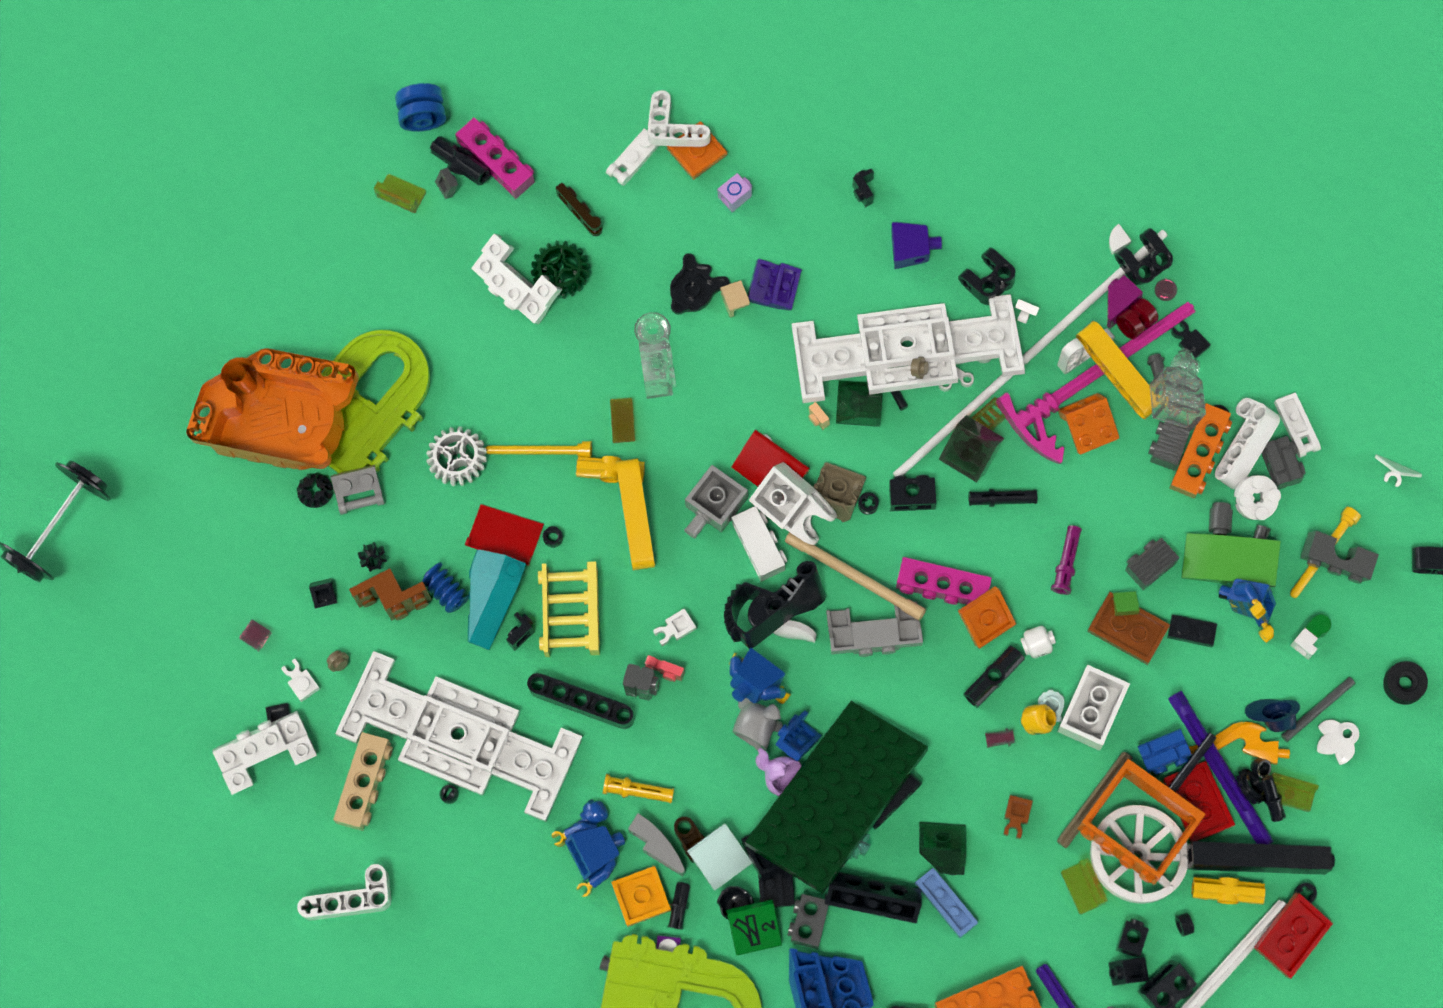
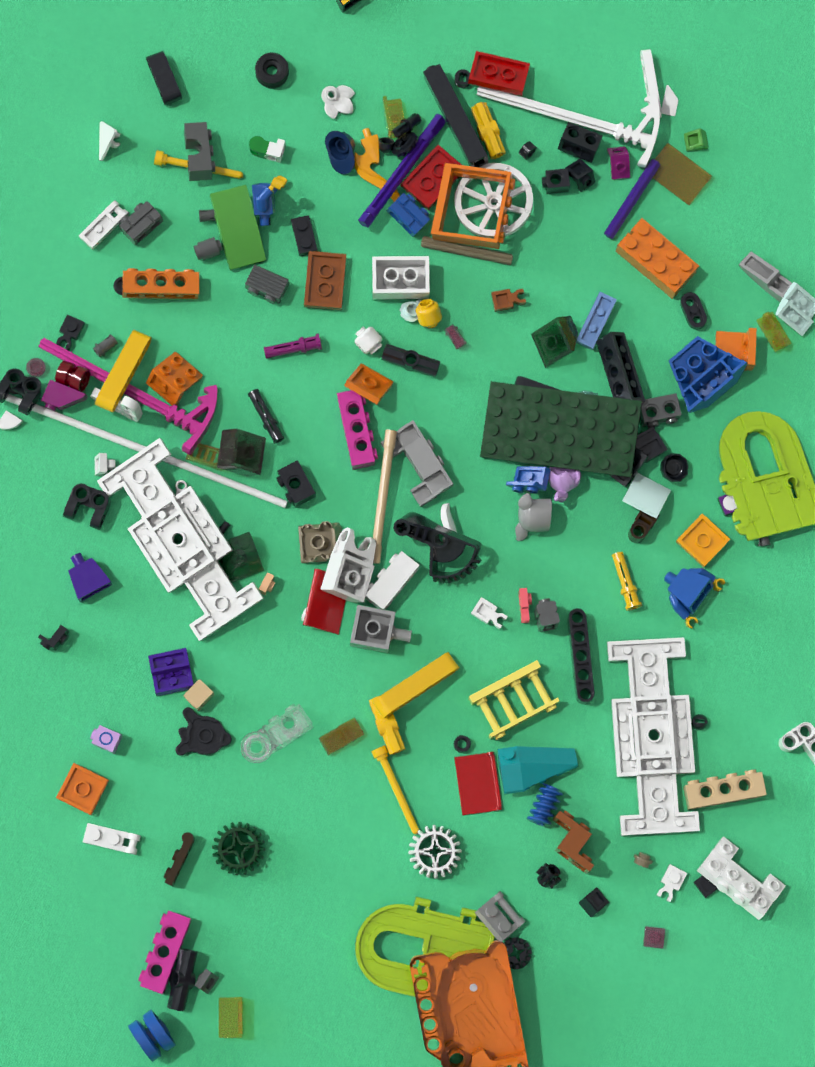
camera: 125 degrees left, 5 degrees up
white bracket [471,234,562,324] -> none
black bracket [506,612,535,651] -> none
blue piece [570,800,608,827] -> none
light grey slope [628,813,685,877] -> none
white beam [648,90,711,147] -> none
black axle [668,882,690,930] -> none
green tile [726,900,782,956] -> none
blue torso [729,648,791,704] -> none
black bush [858,492,879,515] -> none
dark tan plate [911,357,929,379] -> none
clear yellow panel [1061,858,1108,914] -> none
bright green slope [1113,591,1140,616] -> none
dark grey brick [1148,417,1192,471] -> none
clear brick [1150,348,1206,430] -> none
black bar [1169,732,1217,793] -> none
white beam [1215,398,1280,489] -> none
white plate [1234,475,1281,520] -> none
dark grey bar [1281,677,1355,742] -> none

